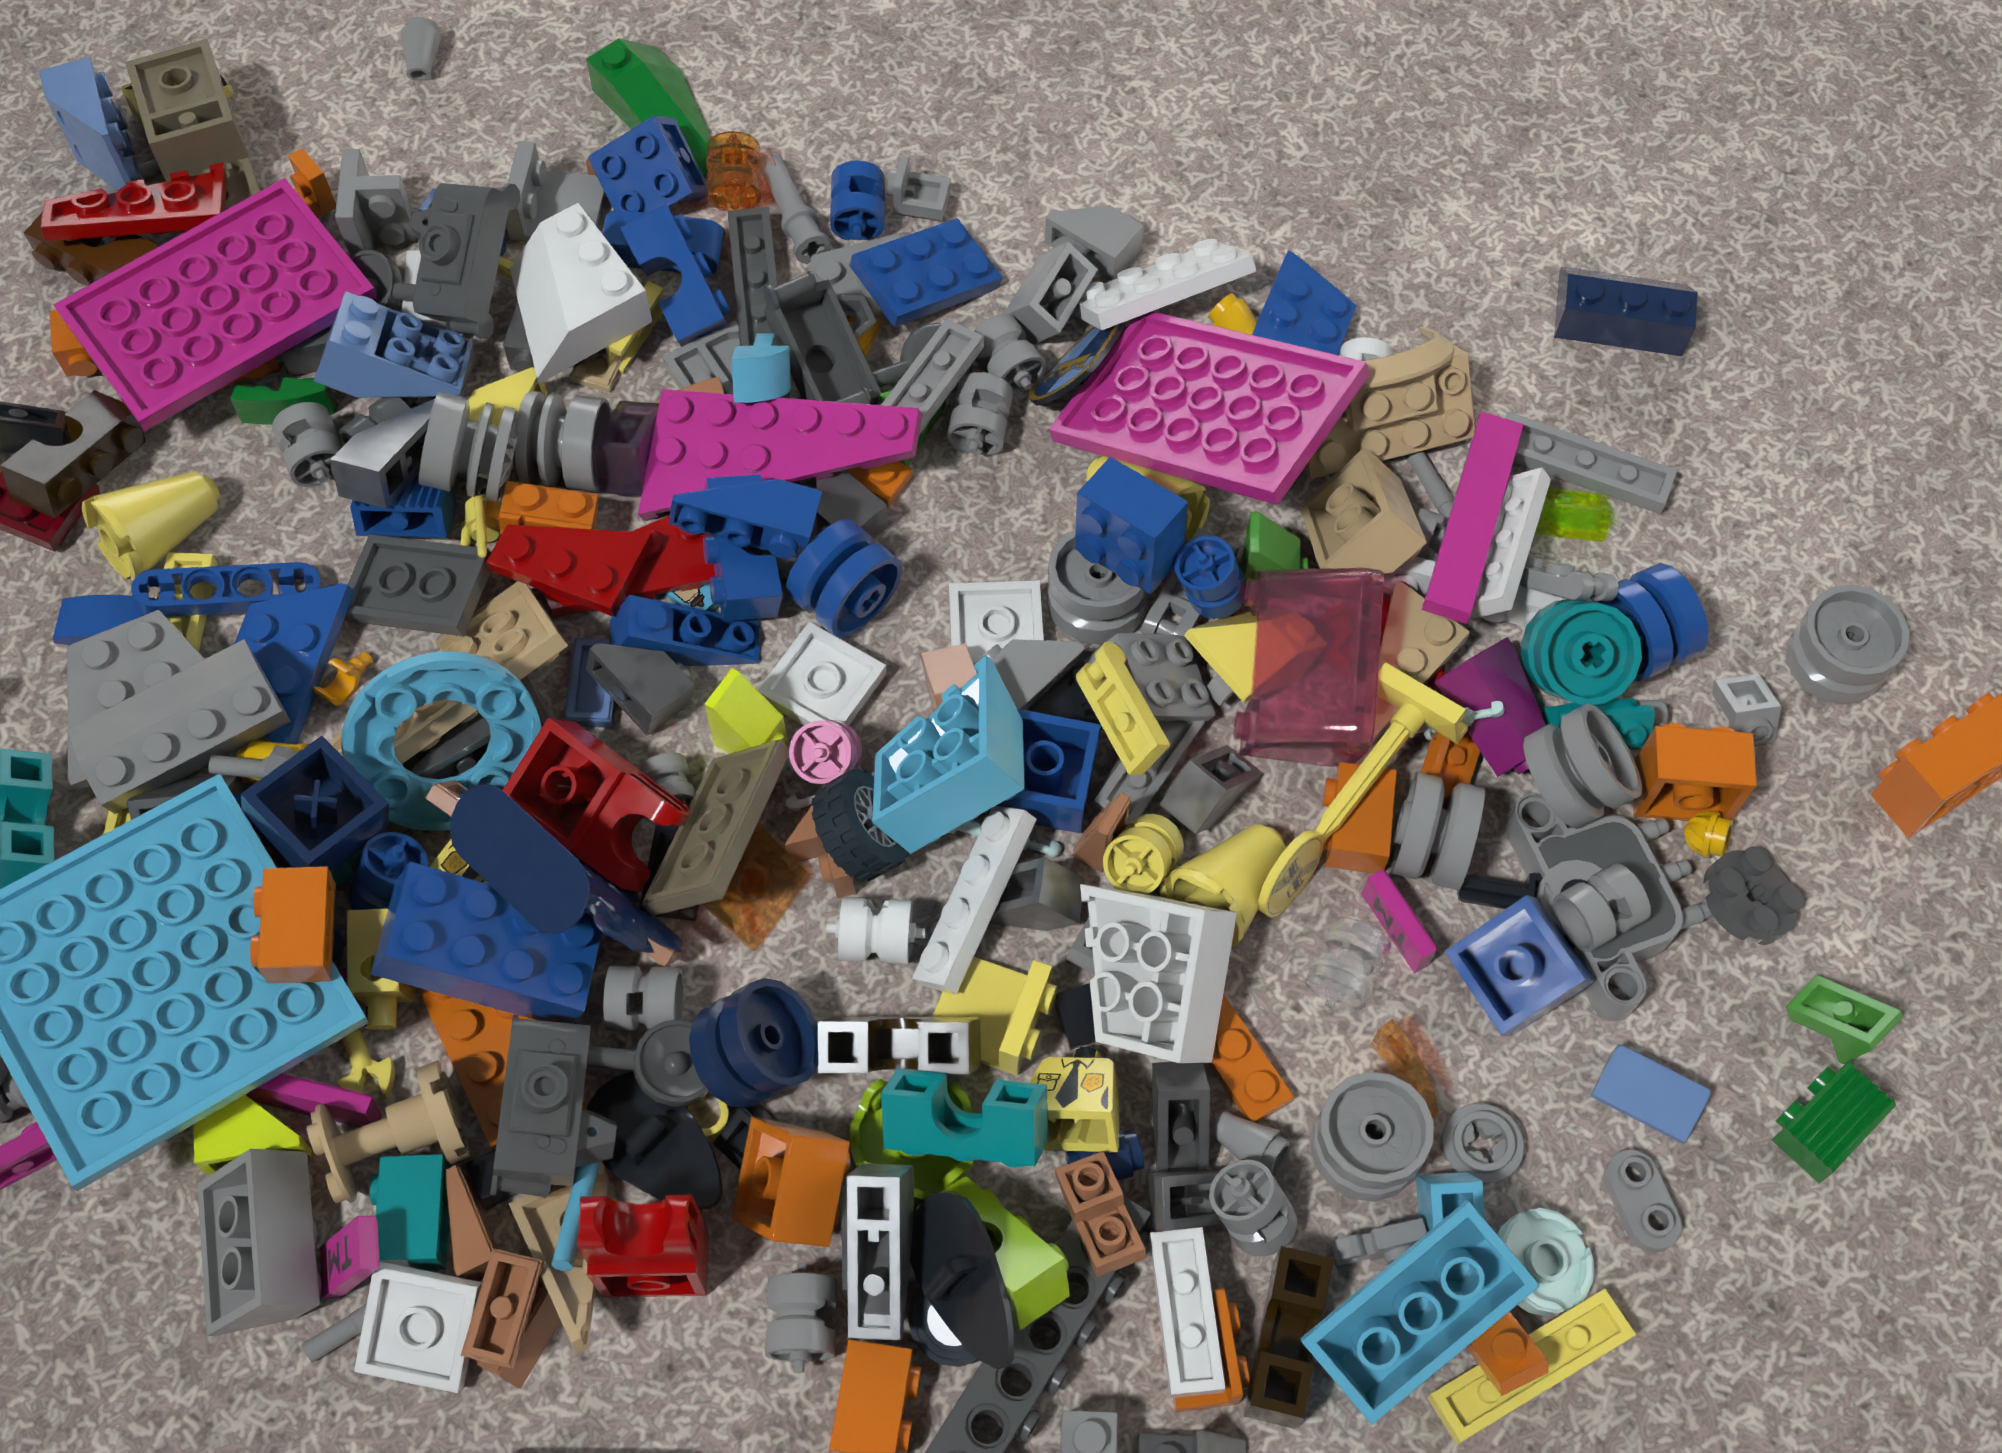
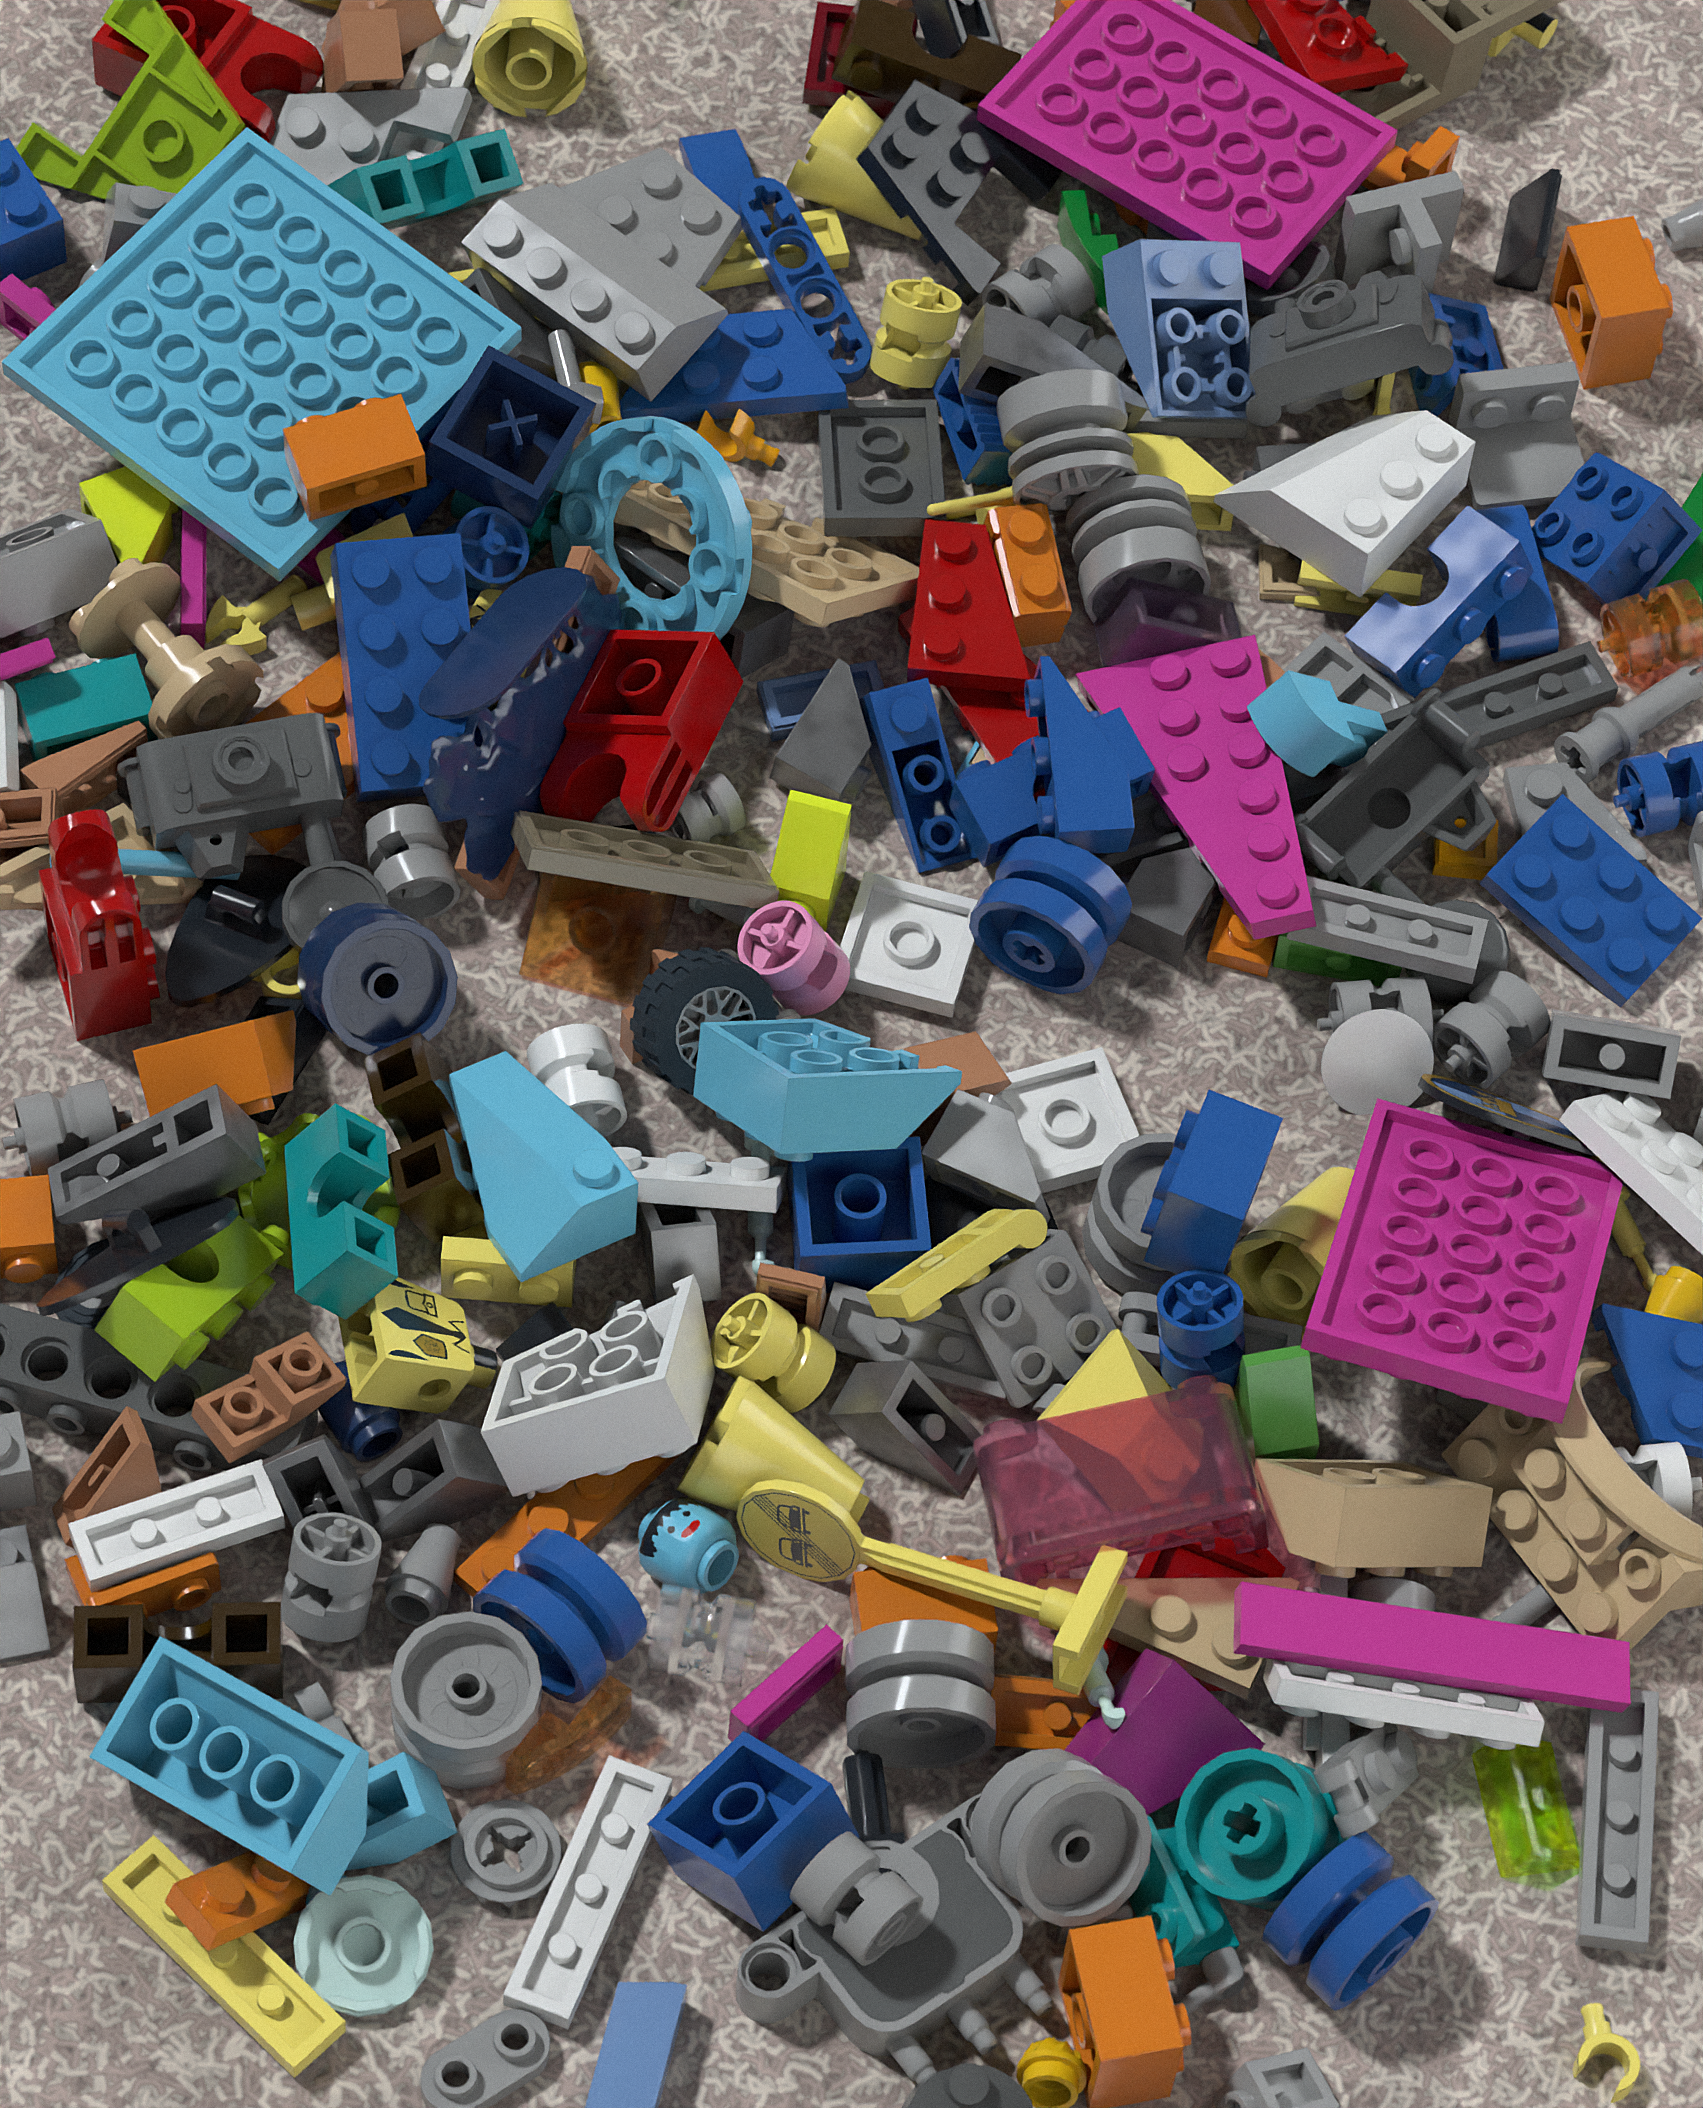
camera: 70 degrees right, 5 degrees down
none -> nougat slope [52,1406,162,1549]
none -> medium azure wedge [449,1051,638,1282]
none -> blue wheel [473,1528,647,1704]
none -> white plate [503,1755,673,2029]
none -> medium azure head [638,1497,739,1597]
none -> wing [856,80,1063,306]
none -> light yellow wheel [869,277,962,390]
none -> white sticker [1321,1009,1434,1115]
none -> black slope [1494,168,1563,292]
none -> orange brick [1549,216,1673,390]
none -> light yellow piece [1573,2003,1640,2103]

